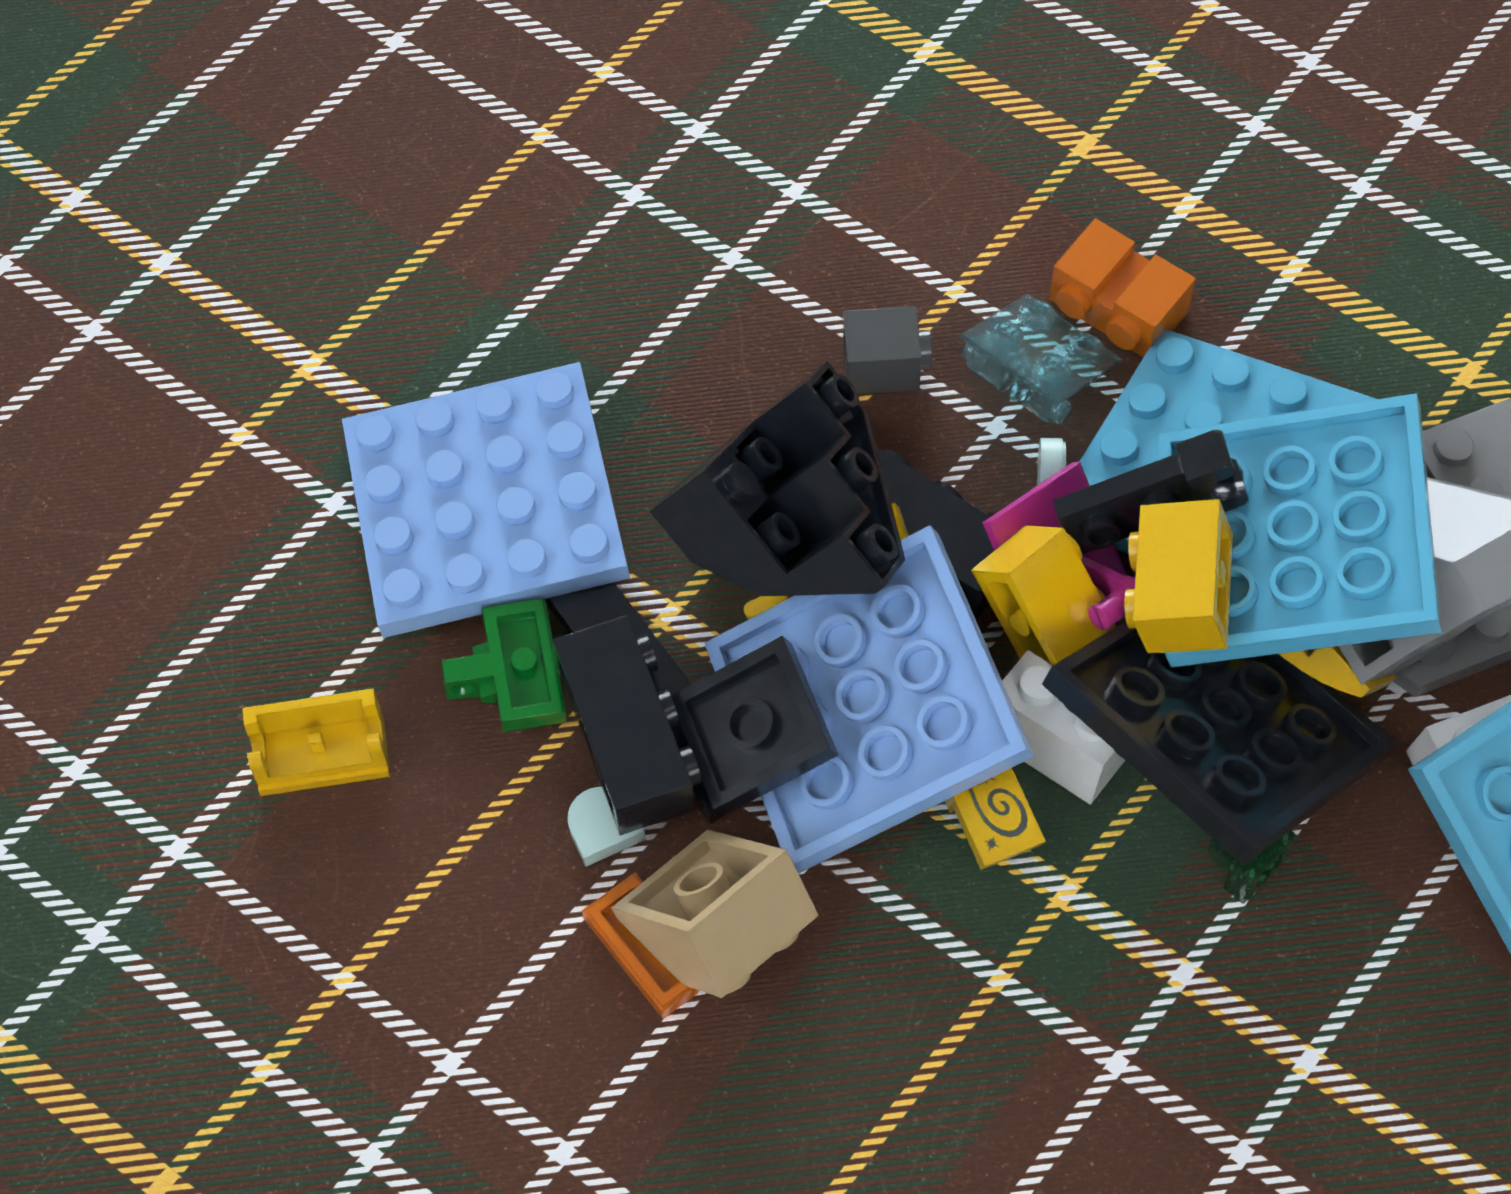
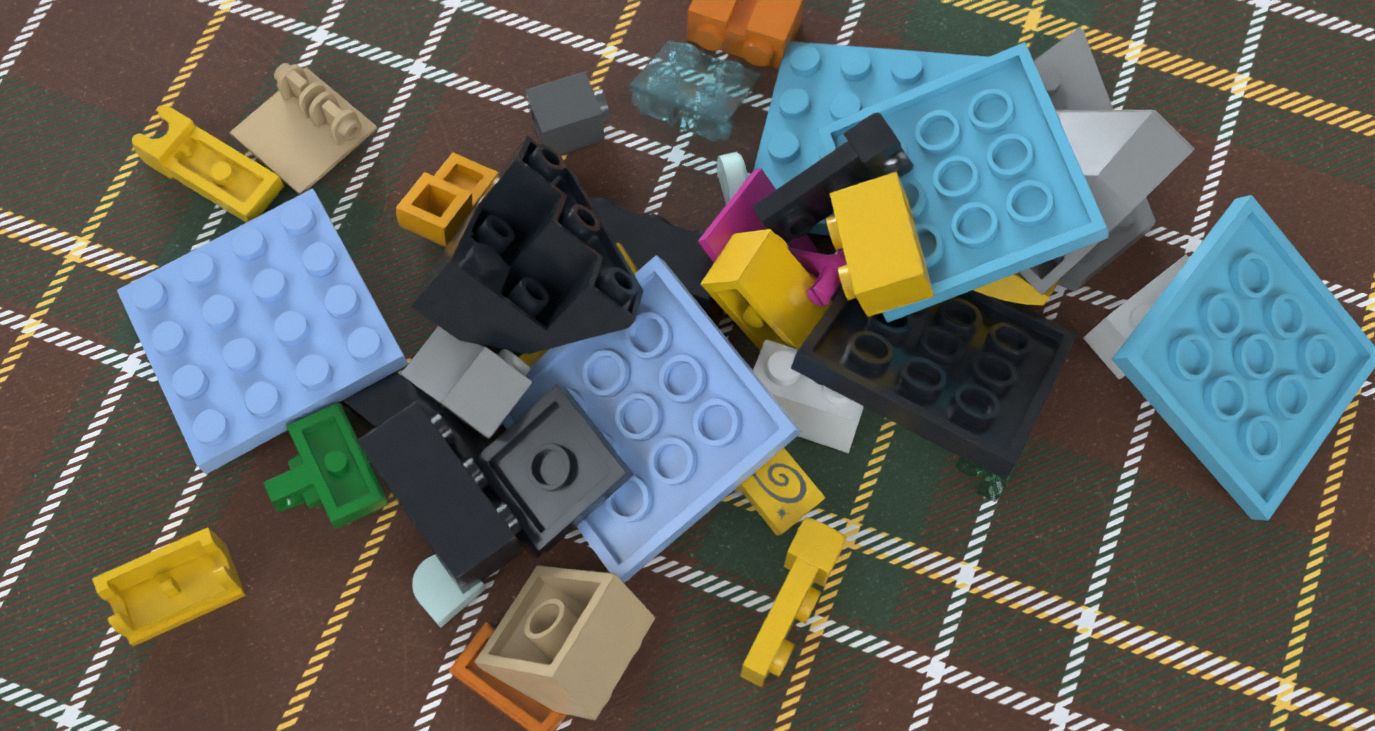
camera: 20 degrees left, 5 degrees up
none -> yellow plate [132,105,285,223]
none -> tan hinge [229,63,377,195]
none -> light orange brick [396,152,499,247]
none -> light grey brick [401,326,532,439]
none -> yellow plate [740,517,847,687]

